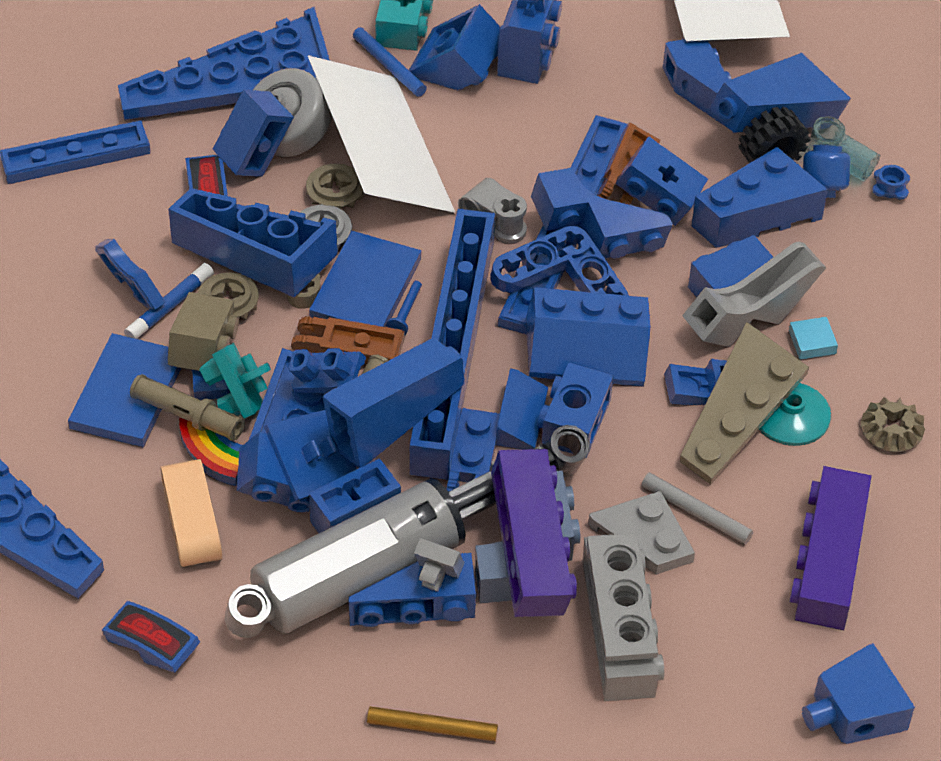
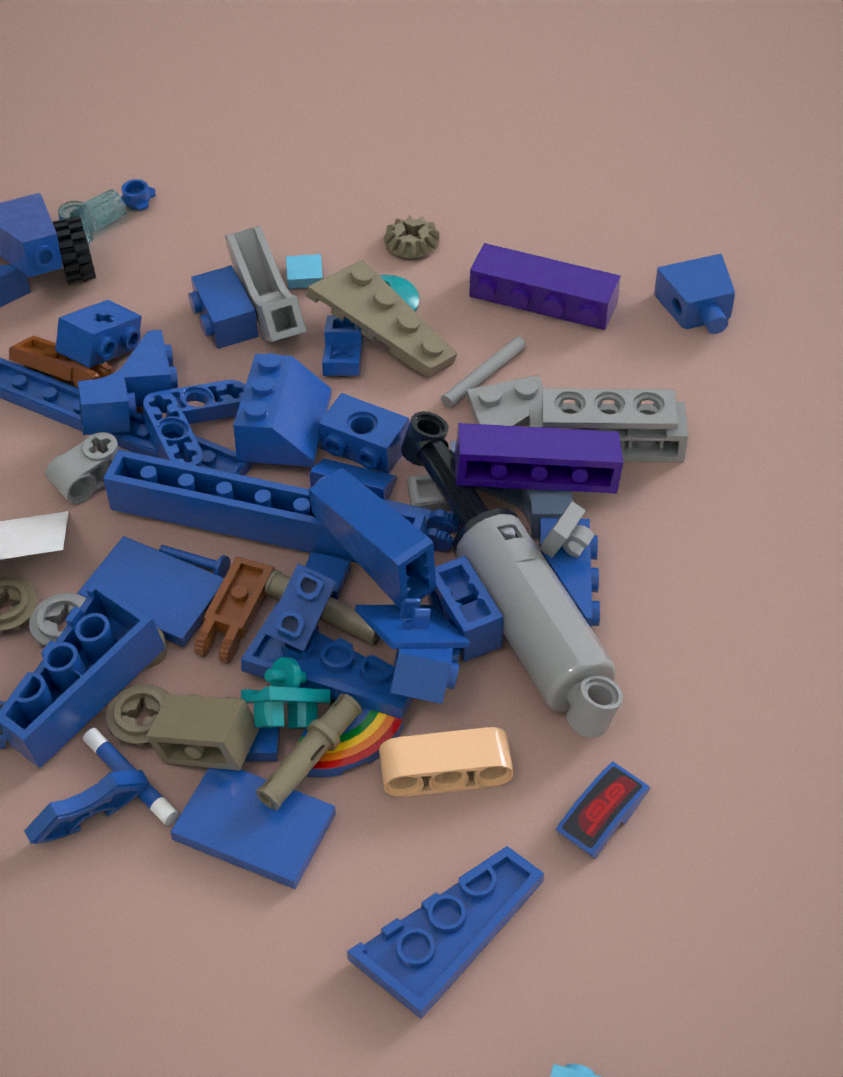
camera: 80 degrees left, 0 degrees up
pearl gold bar [367,706,498,742] -> none
blue wedge [691,147,828,248] -> none
blue head [803,145,851,198] -> none

